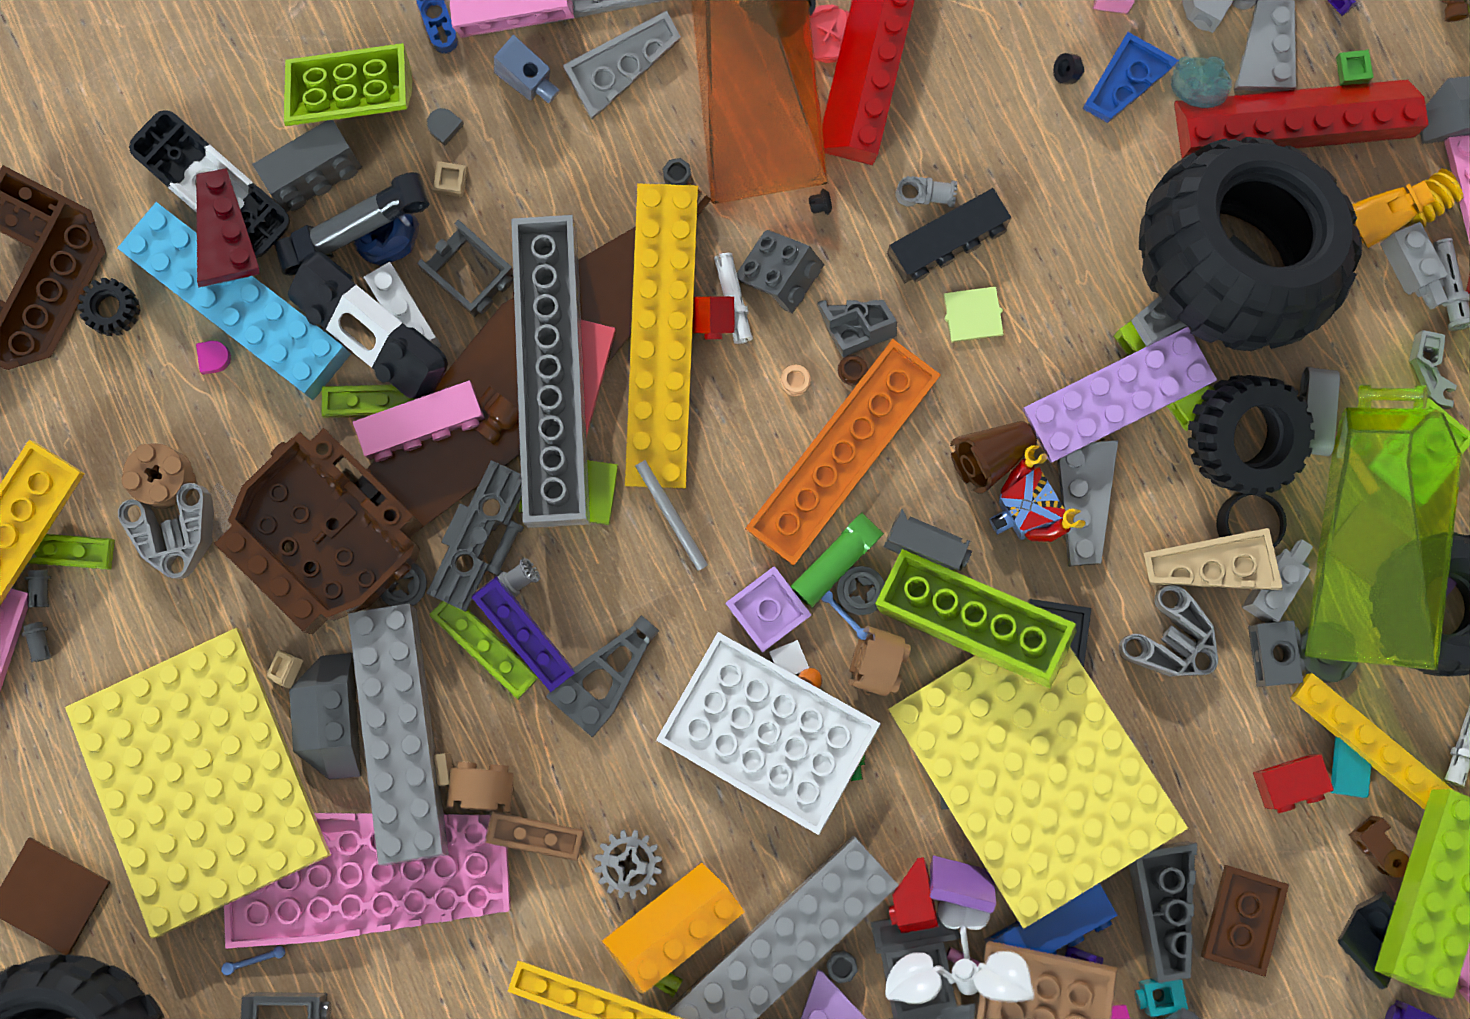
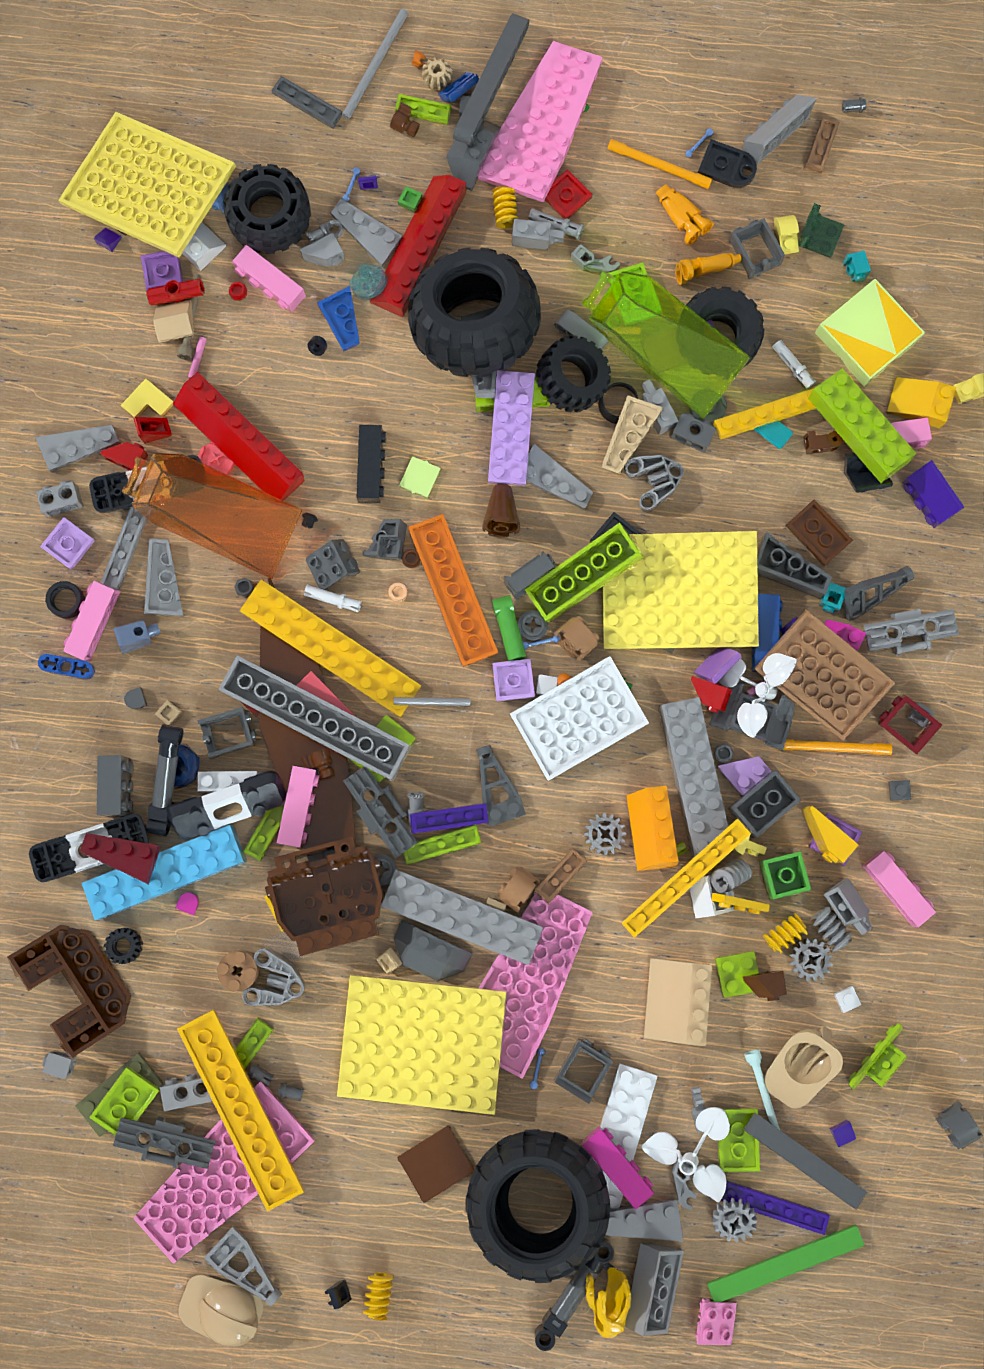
camera: 60 degrees left, 0 degrees up
lime slope [284,43,412,126] -> none
red brick [692,296,735,339] -> none
light grey connector [895,176,957,208] -> none
torso [989,445,1085,542] -> none
red brick [1253,754,1334,813] -> none
light orange piece [1352,180,1435,249] -> none

